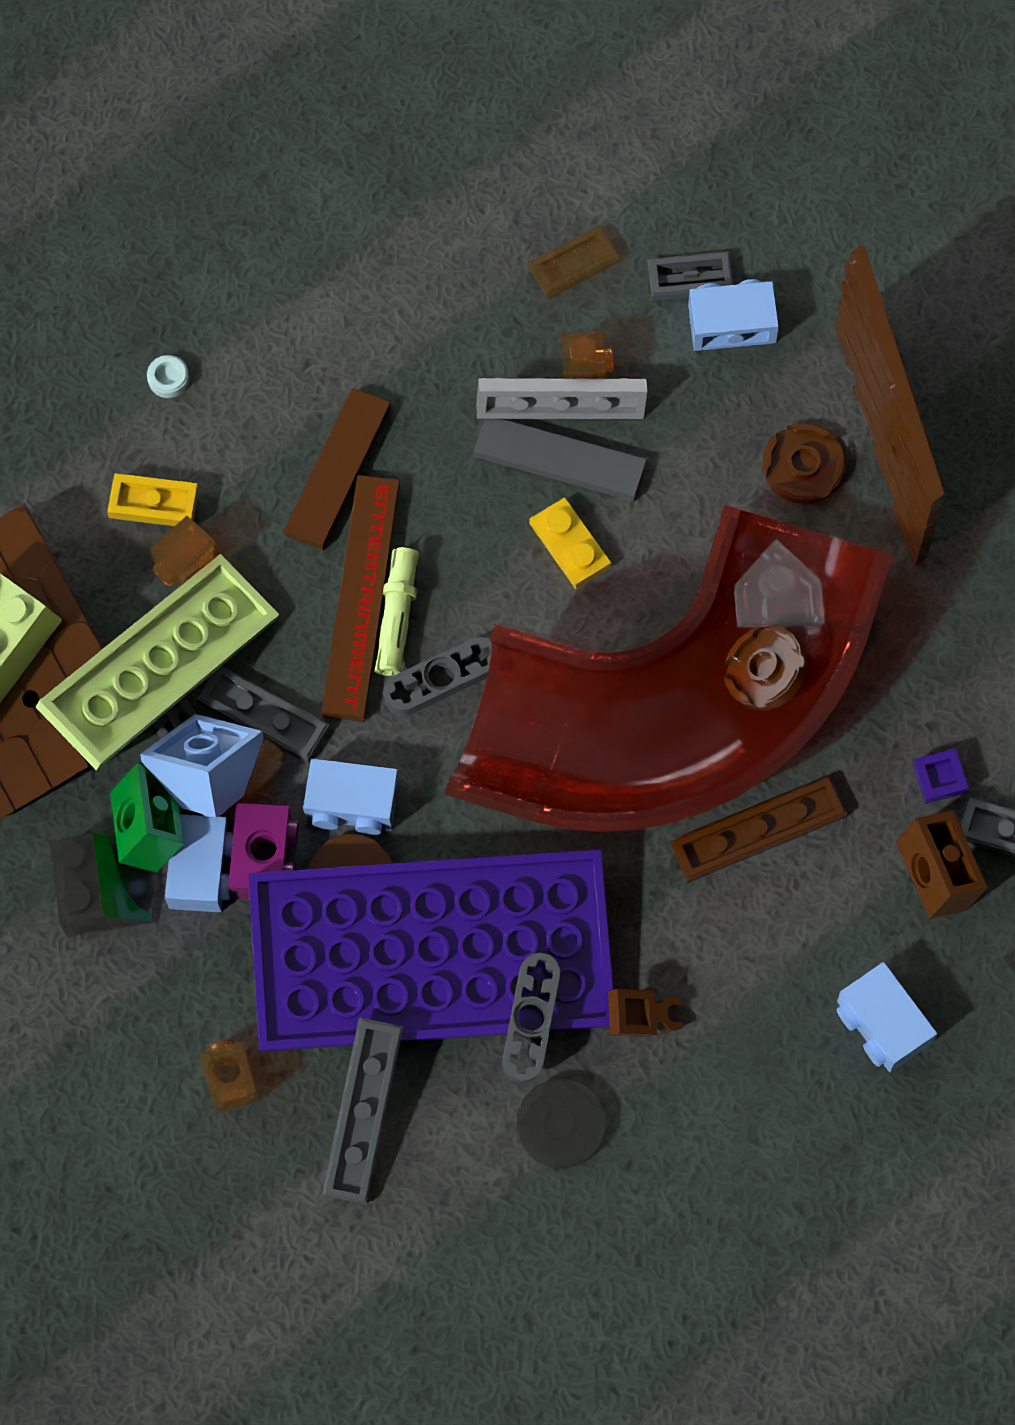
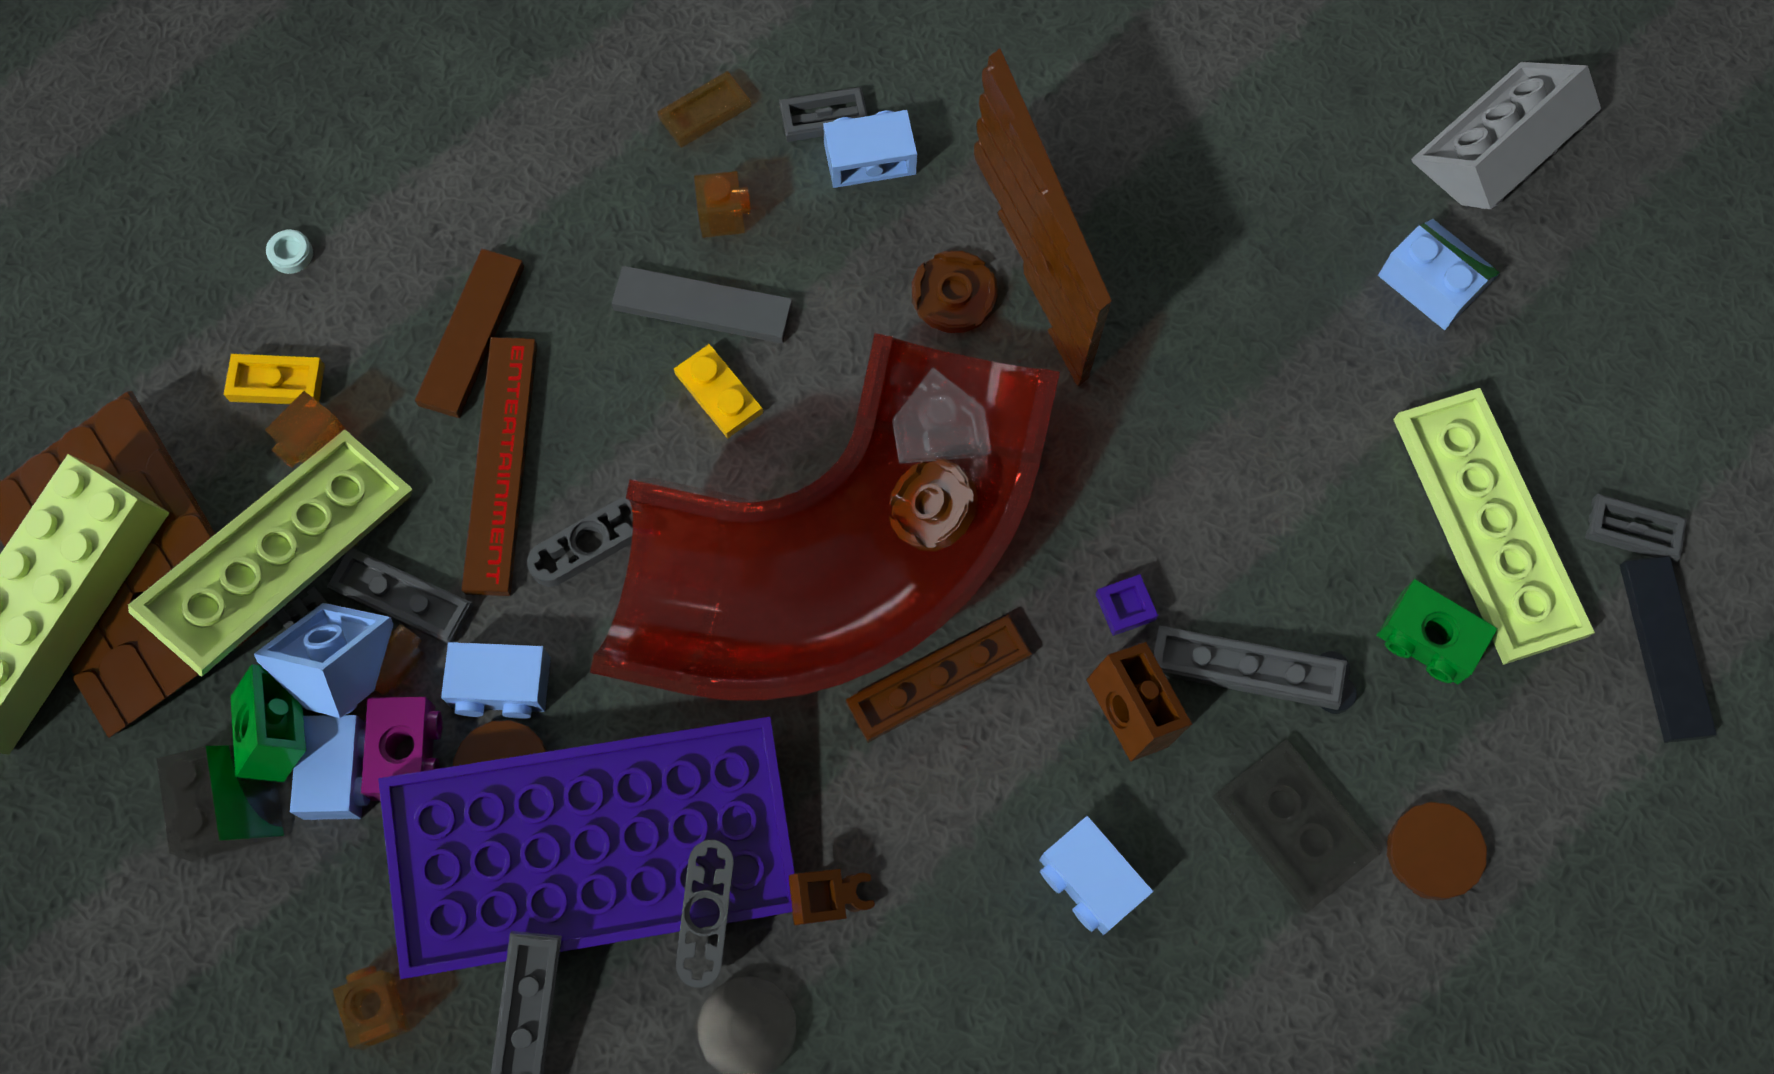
camera: 10 degrees left, 0 degrees up
yellowish green pin [374,547,419,676] -> none
light grey plate [476,378,647,419] -> none

